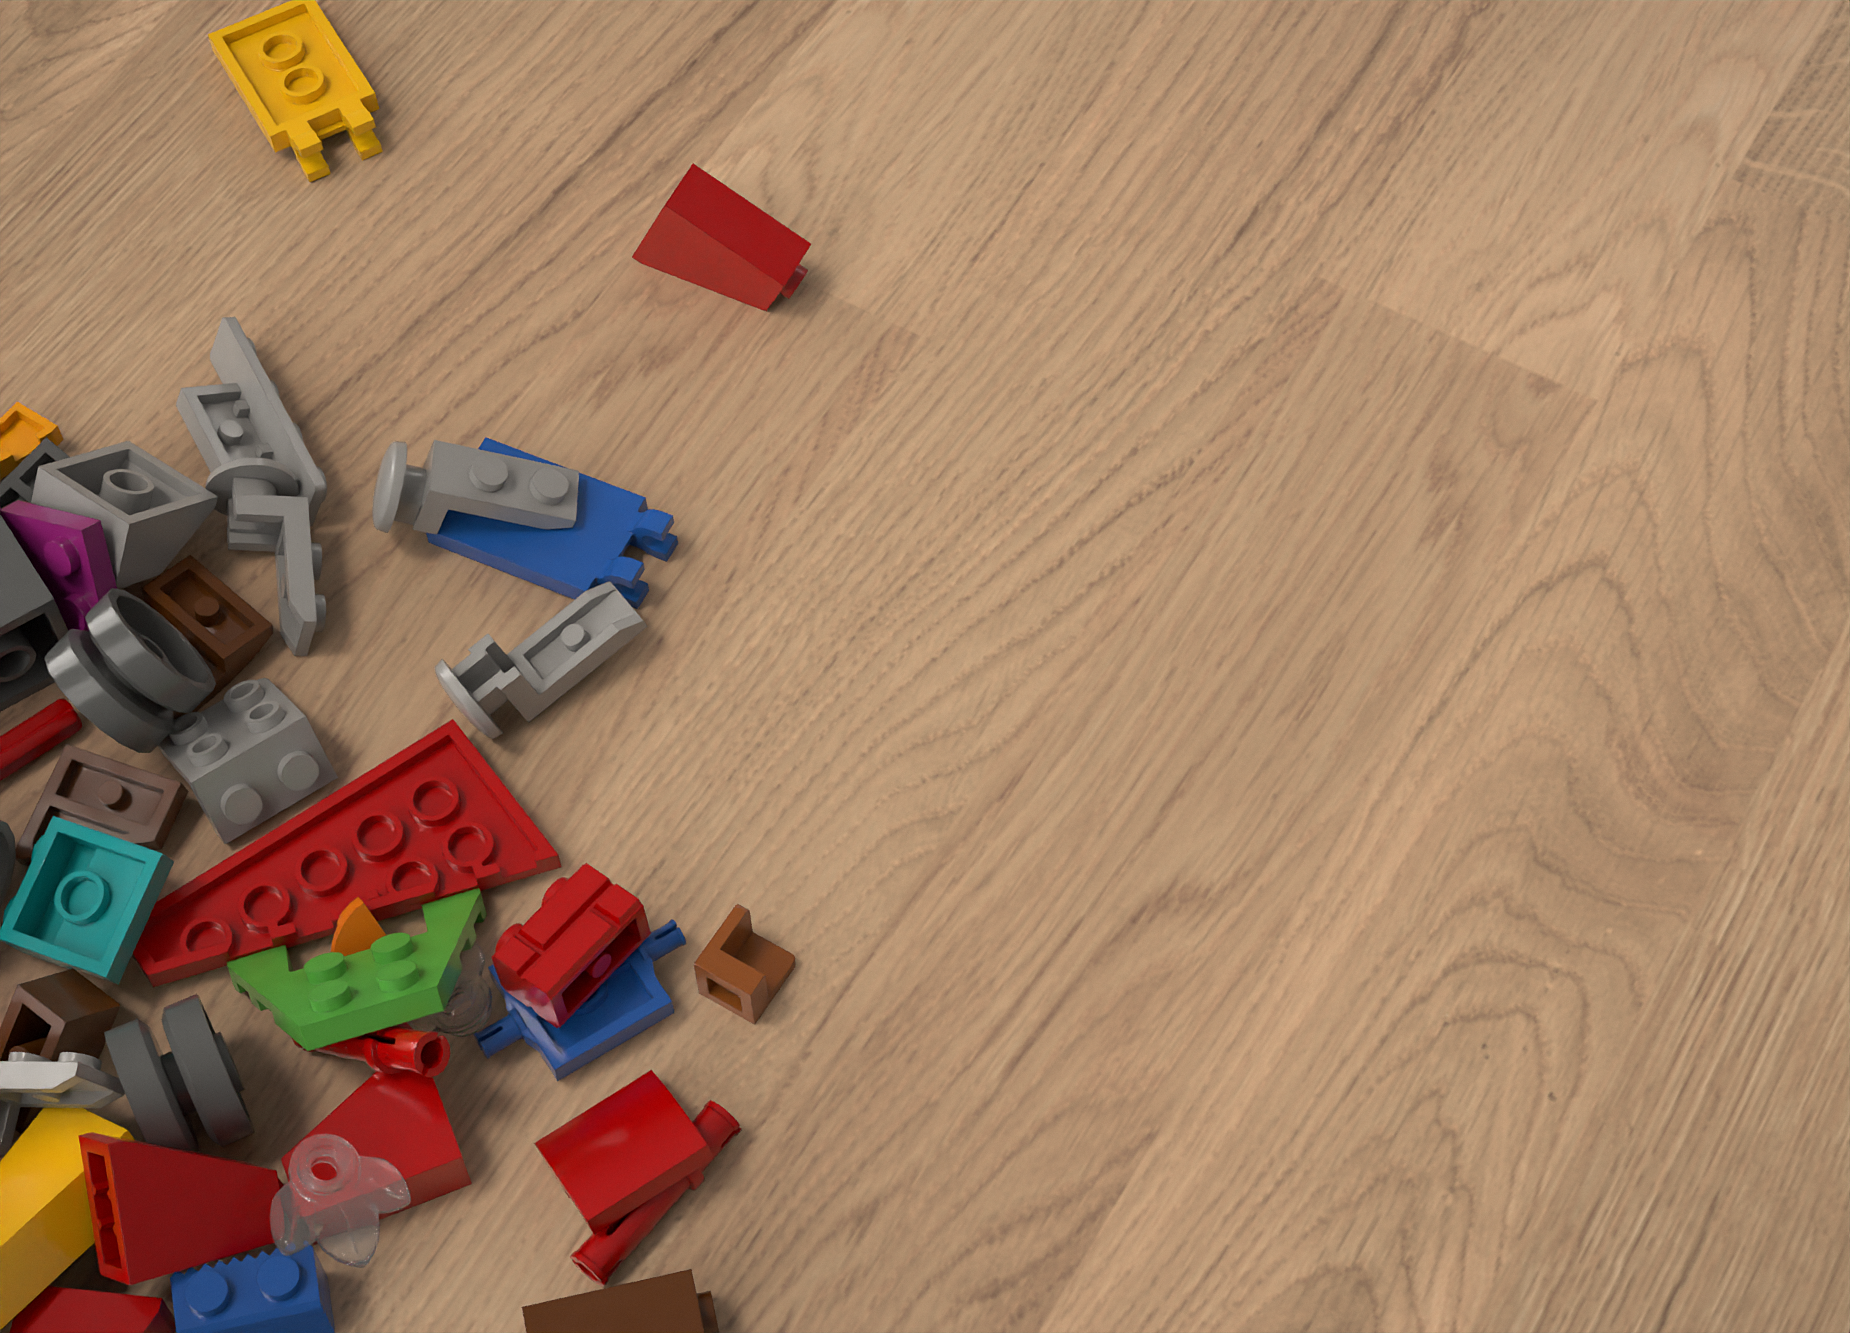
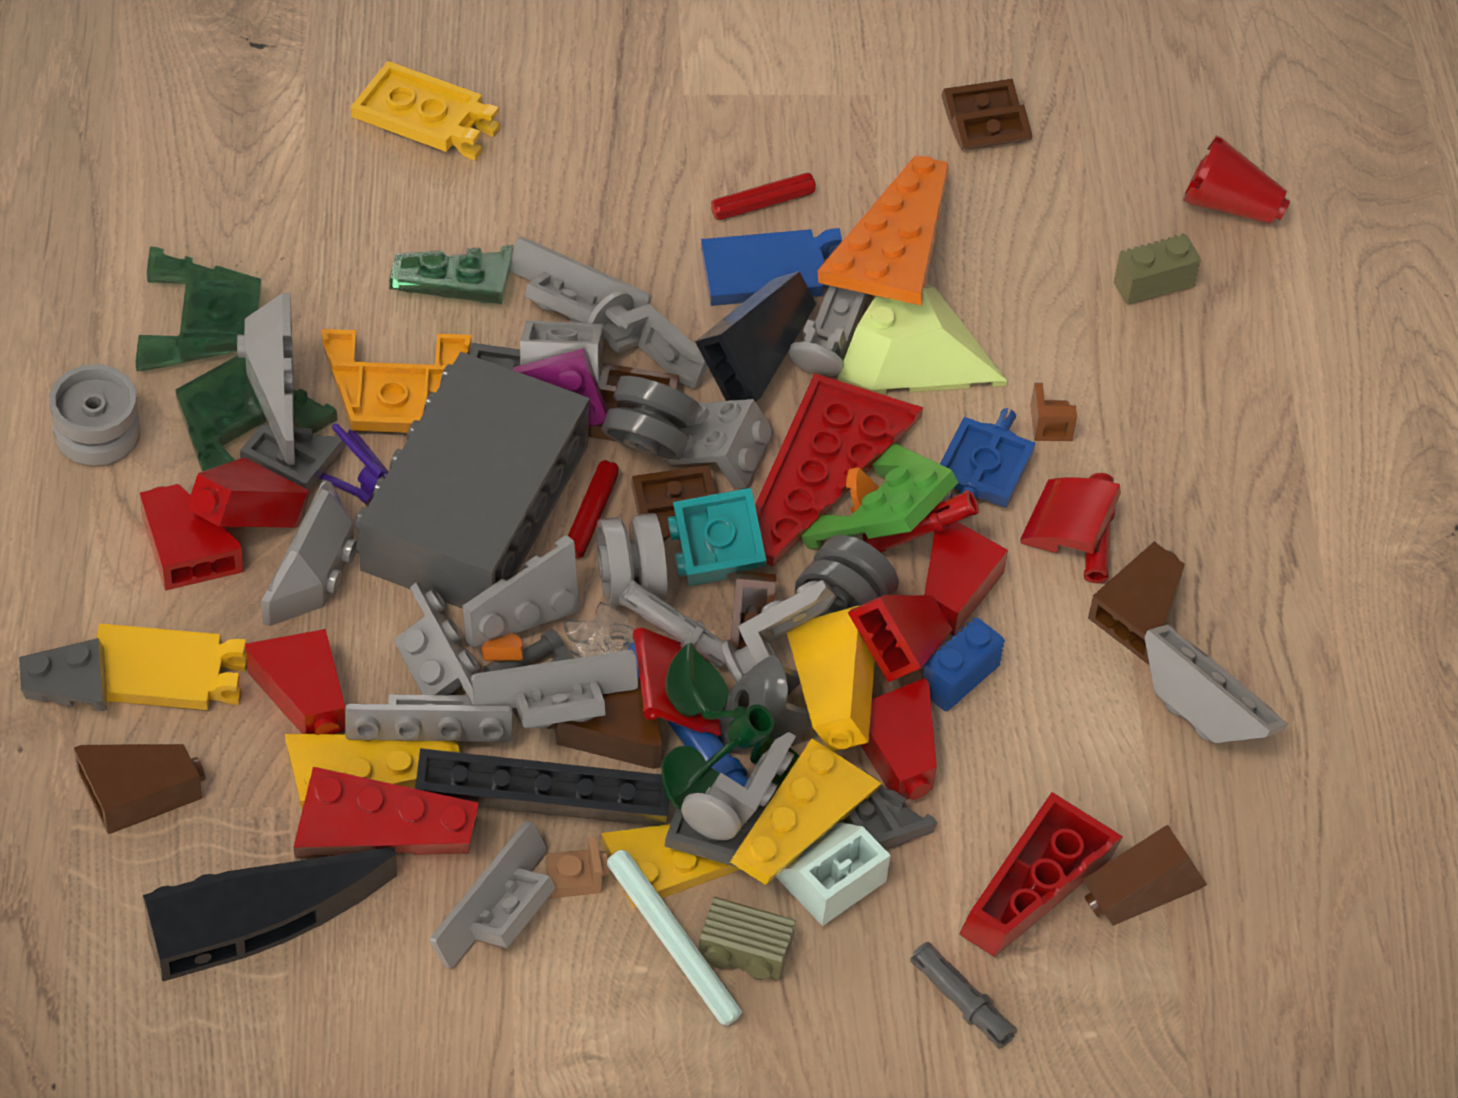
camera: 40 degrees left, 5 degrees down
clear plate [269,1134,411,1268] -> none
light grey piece [372,440,579,535] -> none
red brick [491,863,651,1028] -> none
red slope [632,163,811,311] -> none
none -> clear green wing [389,245,514,304]
none -> black slope [695,271,816,402]
none -> red axle [711,172,816,220]
none -> orange wing [817,156,949,306]
none -> yellowish green wedge [837,284,1008,394]
none -> reddish brown slope [941,79,1033,150]
none -> olive brick [1113,233,1201,305]
none -> red cone [1183,135,1290,224]

